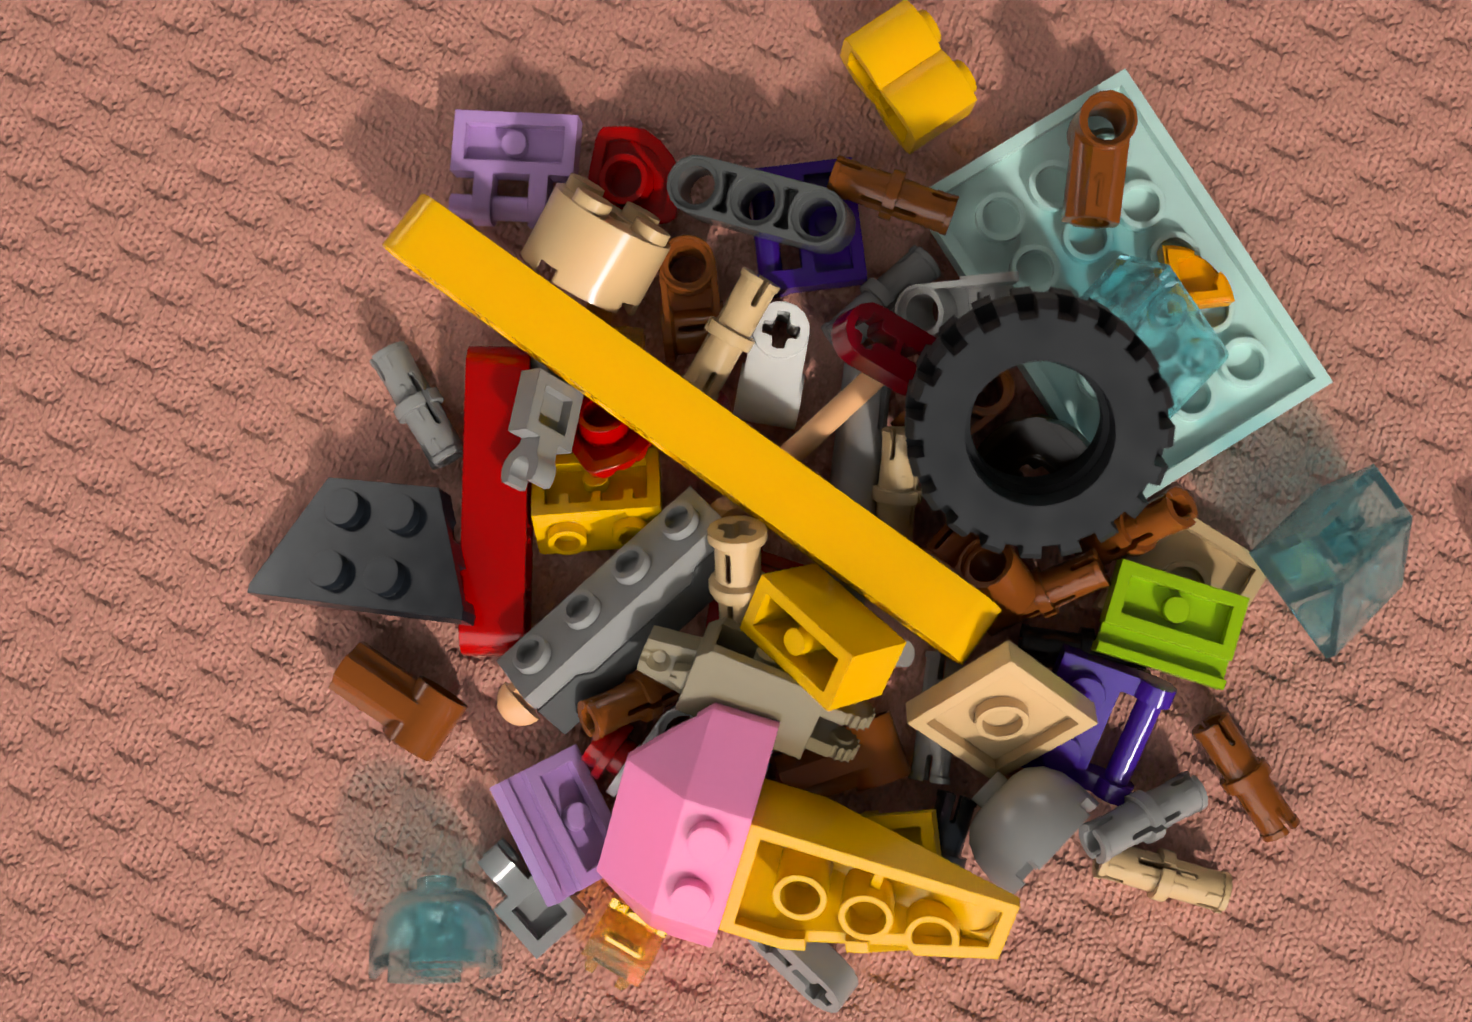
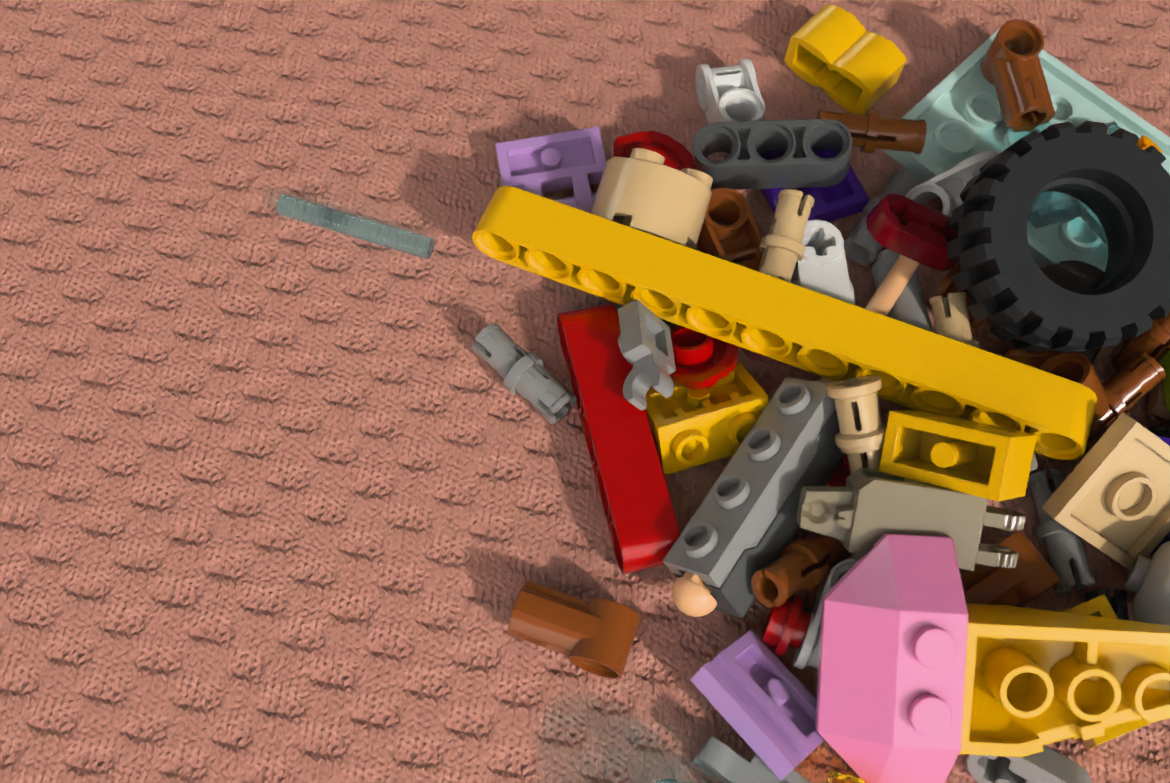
camera: 20 degrees left, 20 degrees down
black wing [247,477,476,626] -> none
none -> clear light blue bar [276,194,435,259]
none -> white piece [696,58,765,156]

